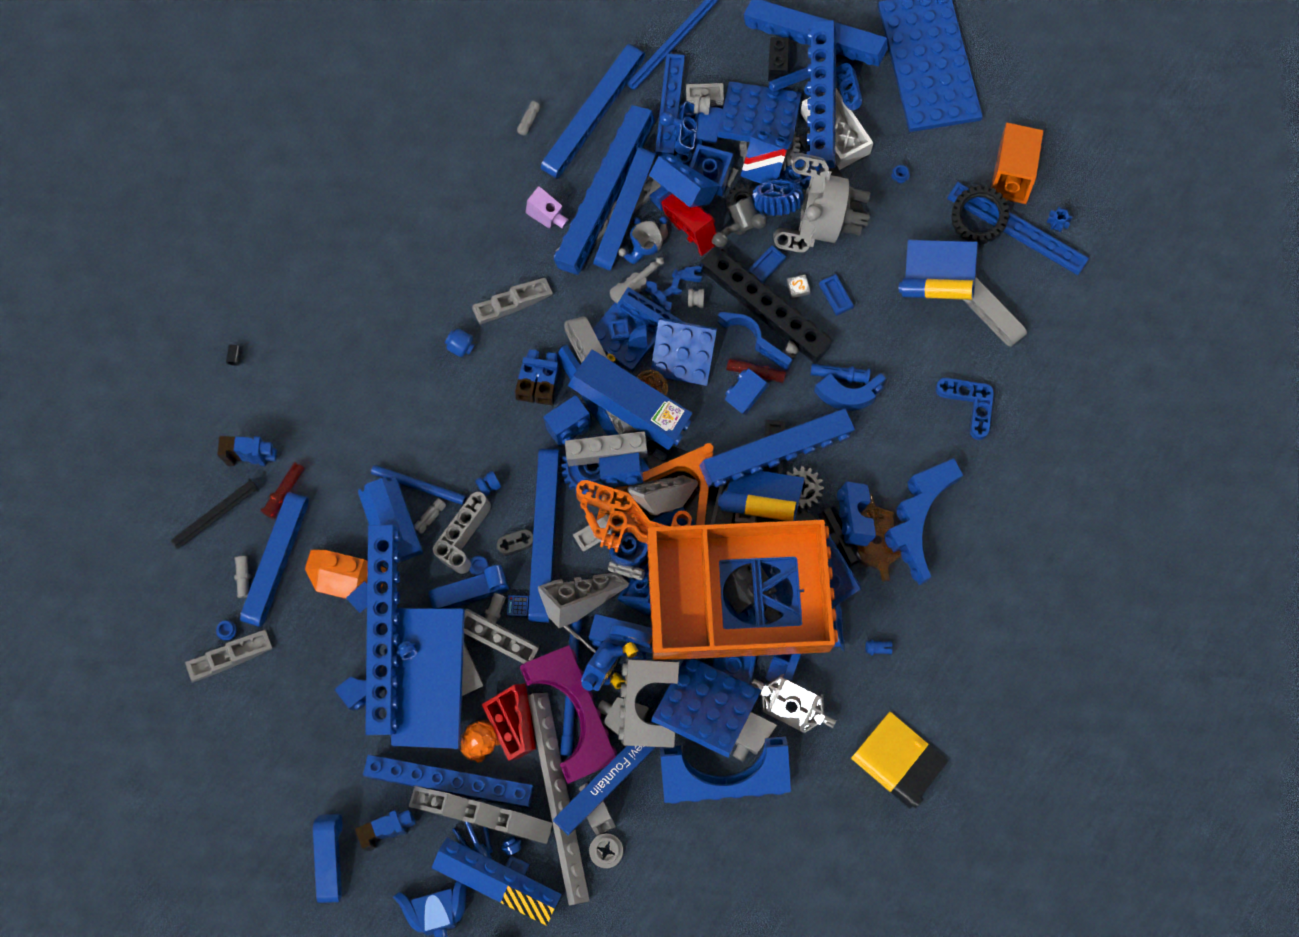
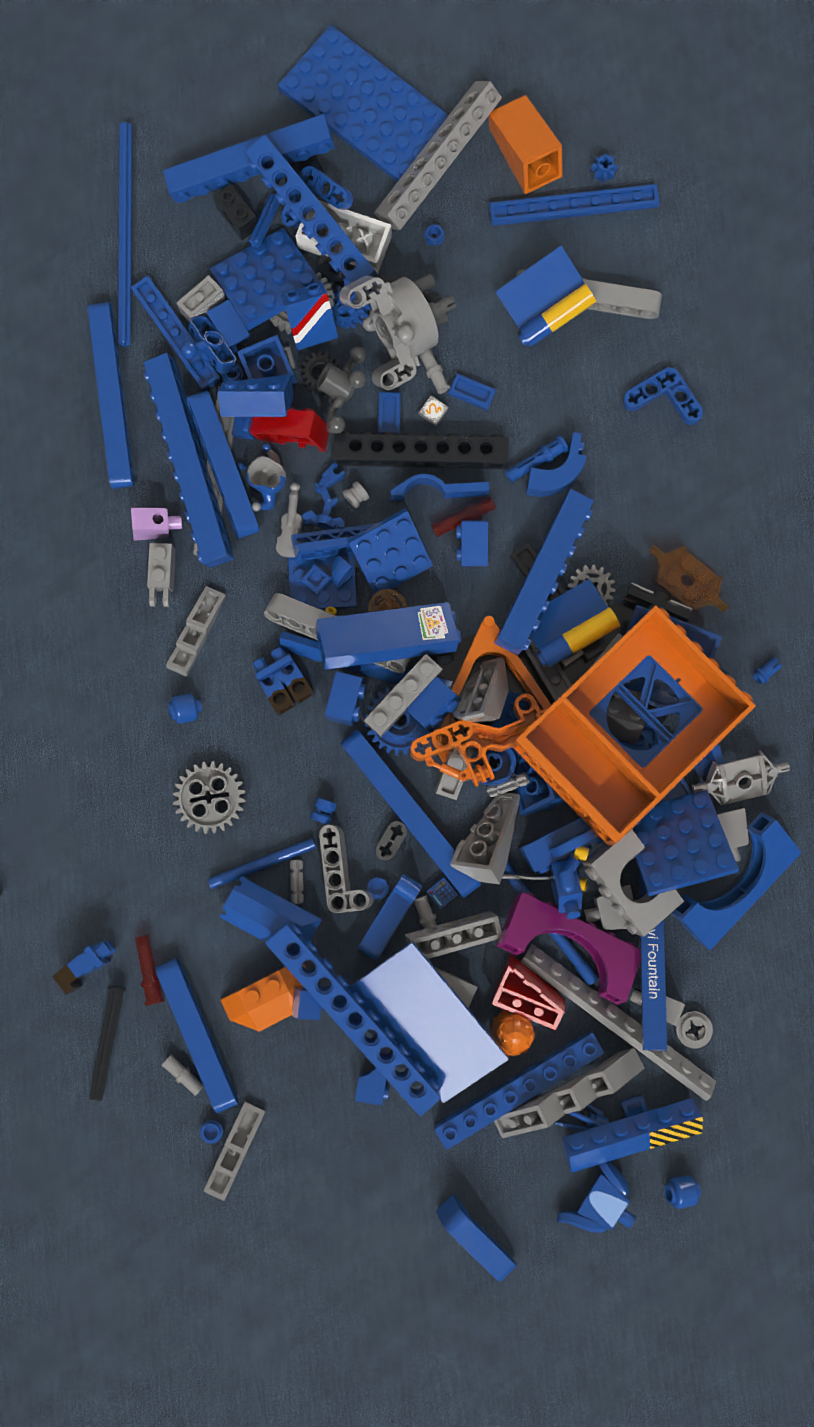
camera: 45 degrees left, 10 degrees up
blue hips [355,810,416,851] -> none
blue plate [397,641,417,660] -> none
blue plate [501,836,521,855] -> none
light grey axle [517,101,540,135] -> none
light grey wheel [694,95,711,115] -> none
blue gear [752,179,804,217] -> none
light grey hinge [783,341,799,358] -> none
blue arch [837,481,876,546] -> none
blue arch [884,459,963,586] -> none
black tyre [951,185,1009,244] -> none
none -> light grey hinge [147,543,176,607]
none -> light grey gear [173,761,247,834]
none -> light grey brick [374,81,502,230]
none -> light grey pin [419,349,450,394]

